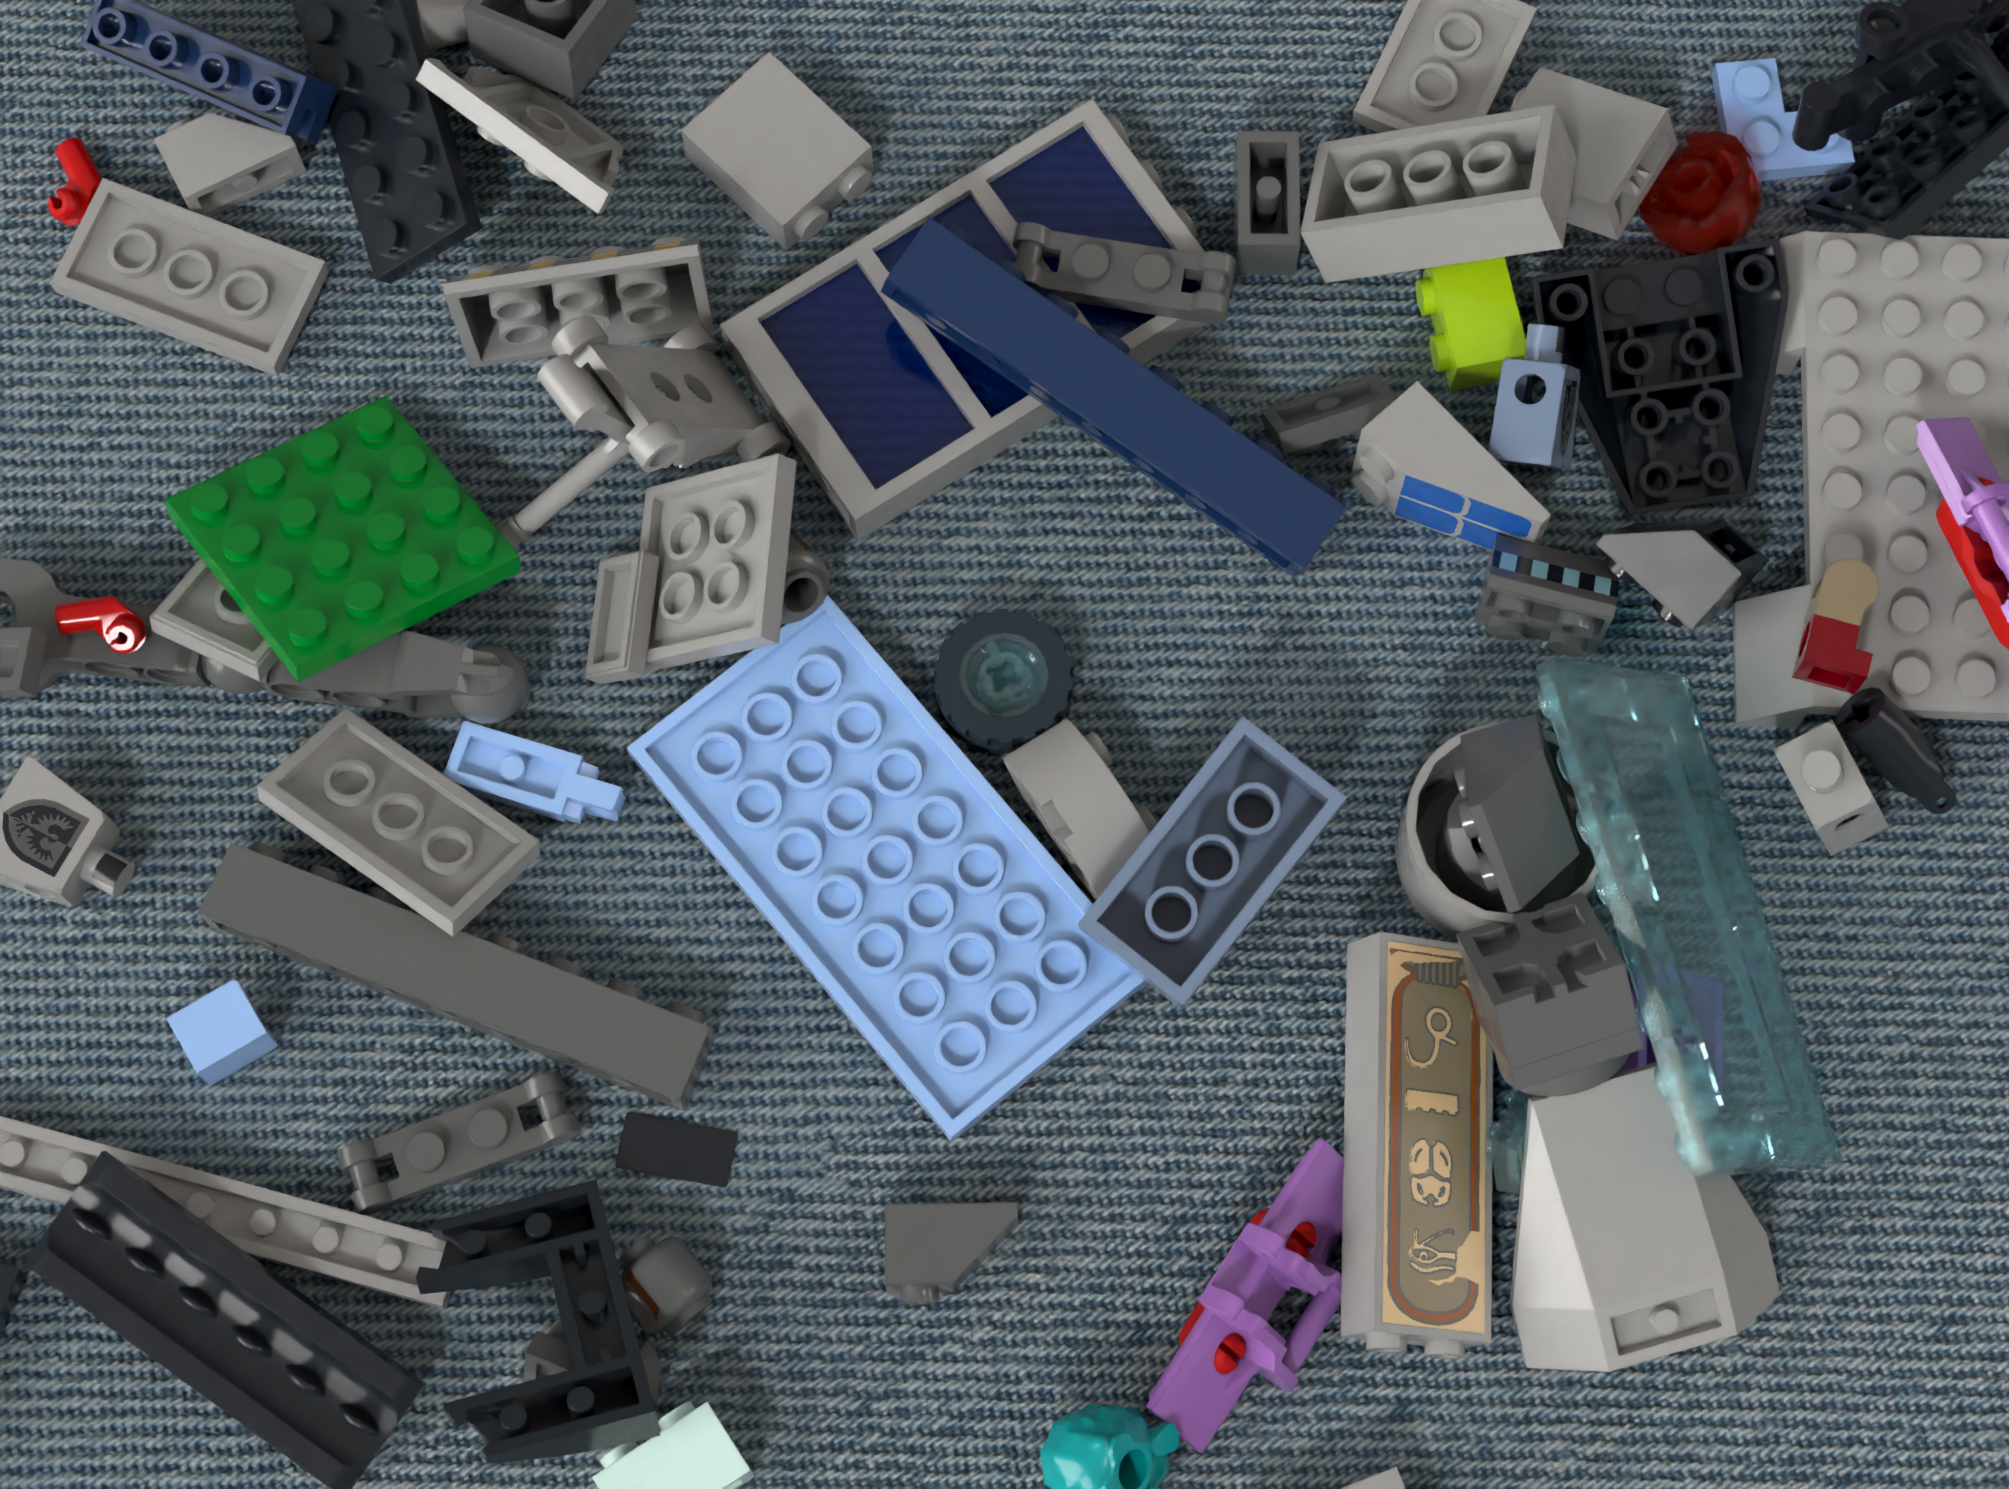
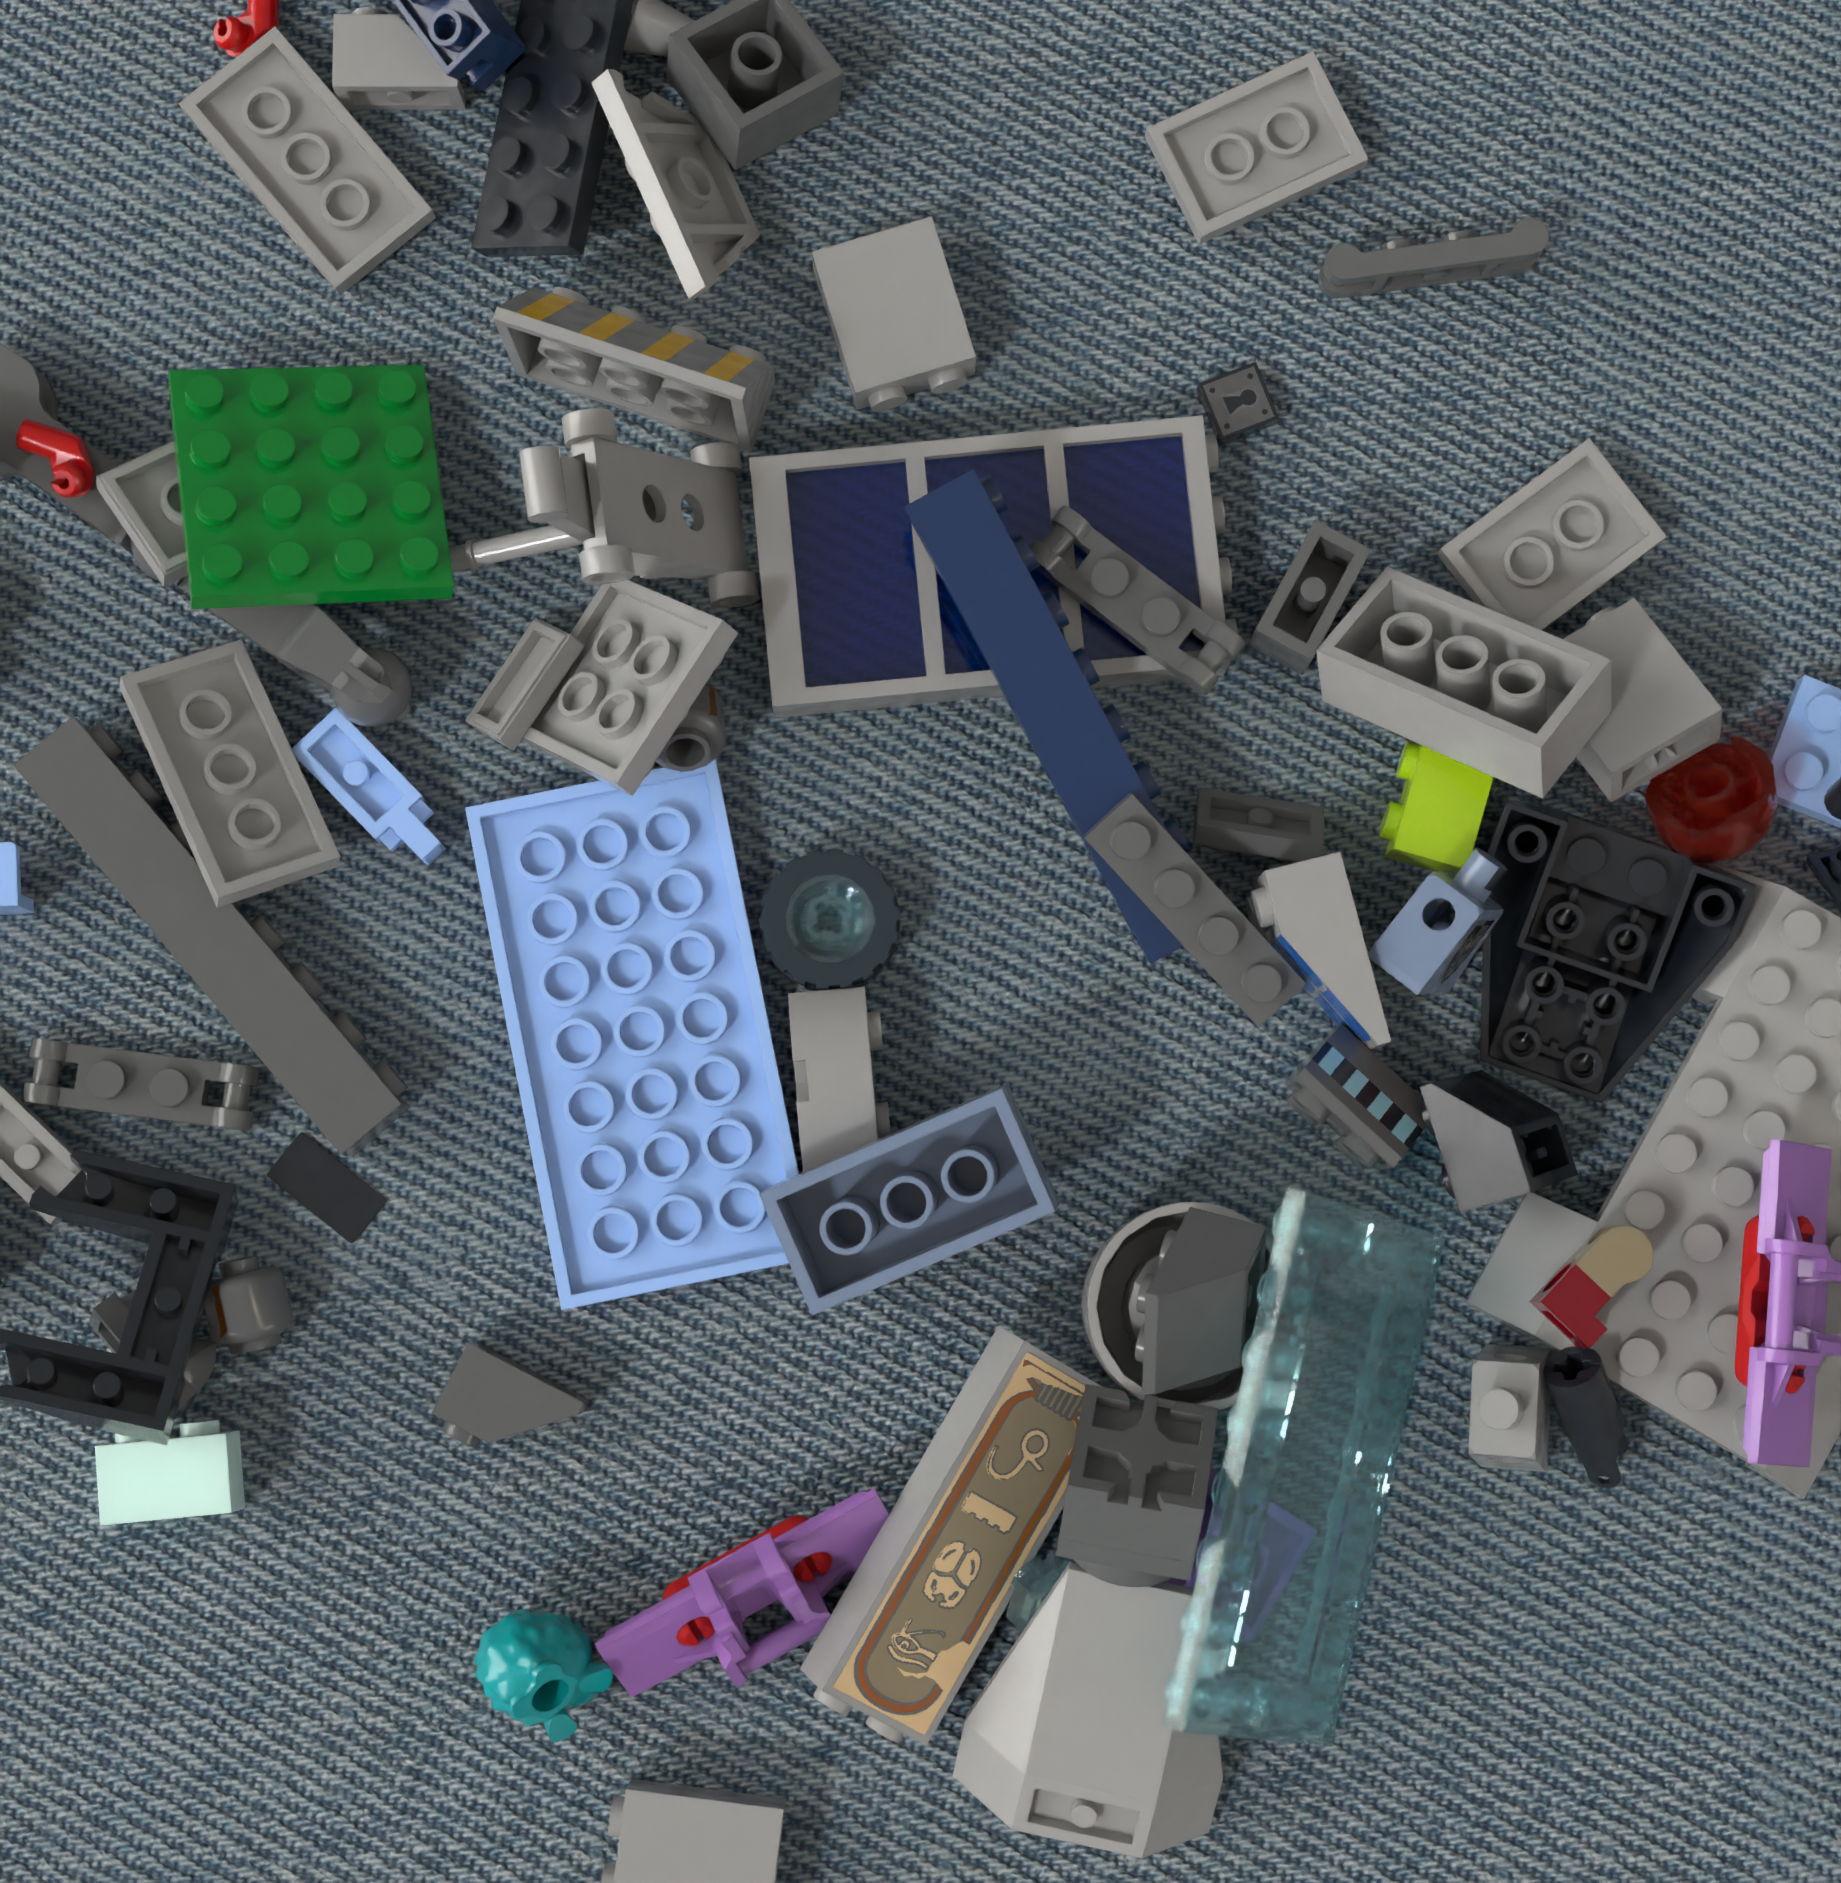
camera: 25 degrees right, 10 degrees up
none -> dark grey plate [1083,792,1306,1028]
none -> tile [1196,362,1279,446]

